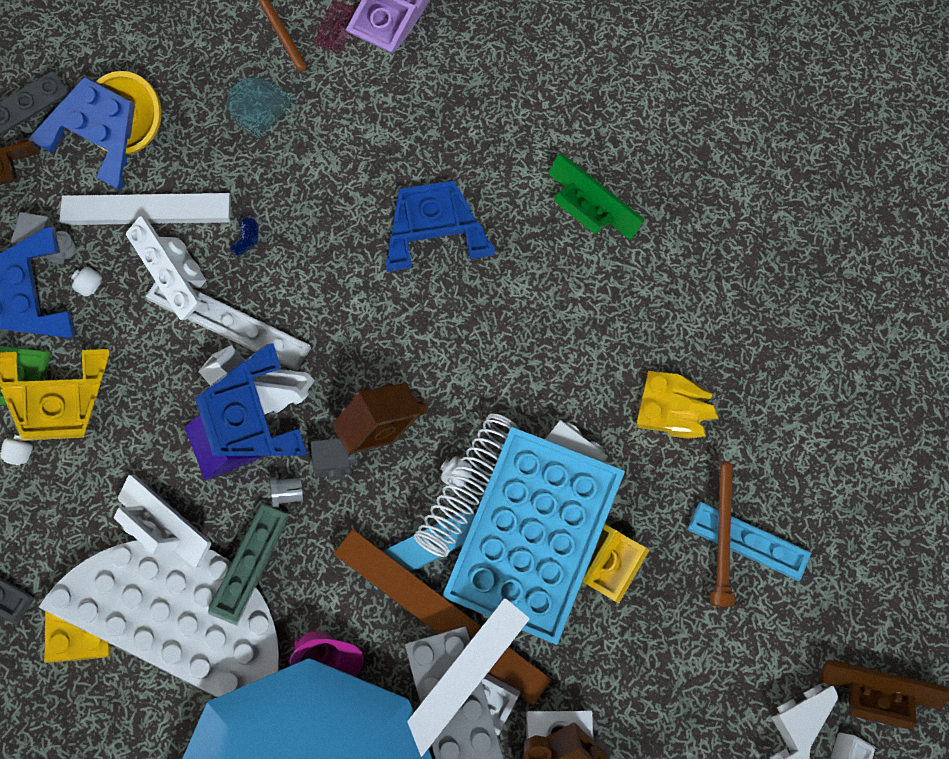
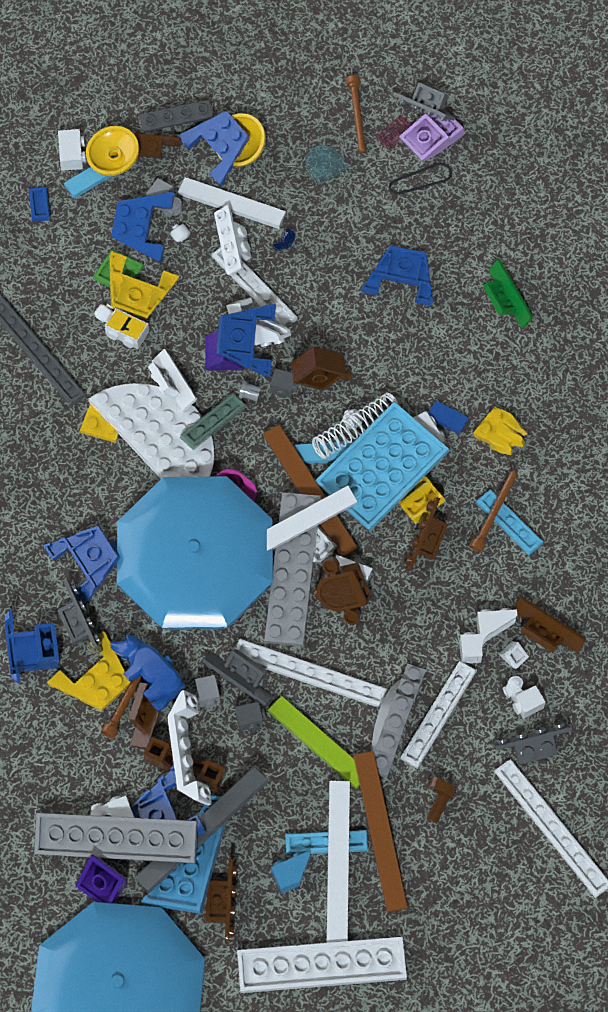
camera: 25 degrees right, 5 degrees down
none -> brick [105,308,149,349]
none -> black piece [388,162,452,195]
none -> reddish brown bracket [404,497,448,571]
none -> blue tile [428,401,469,435]

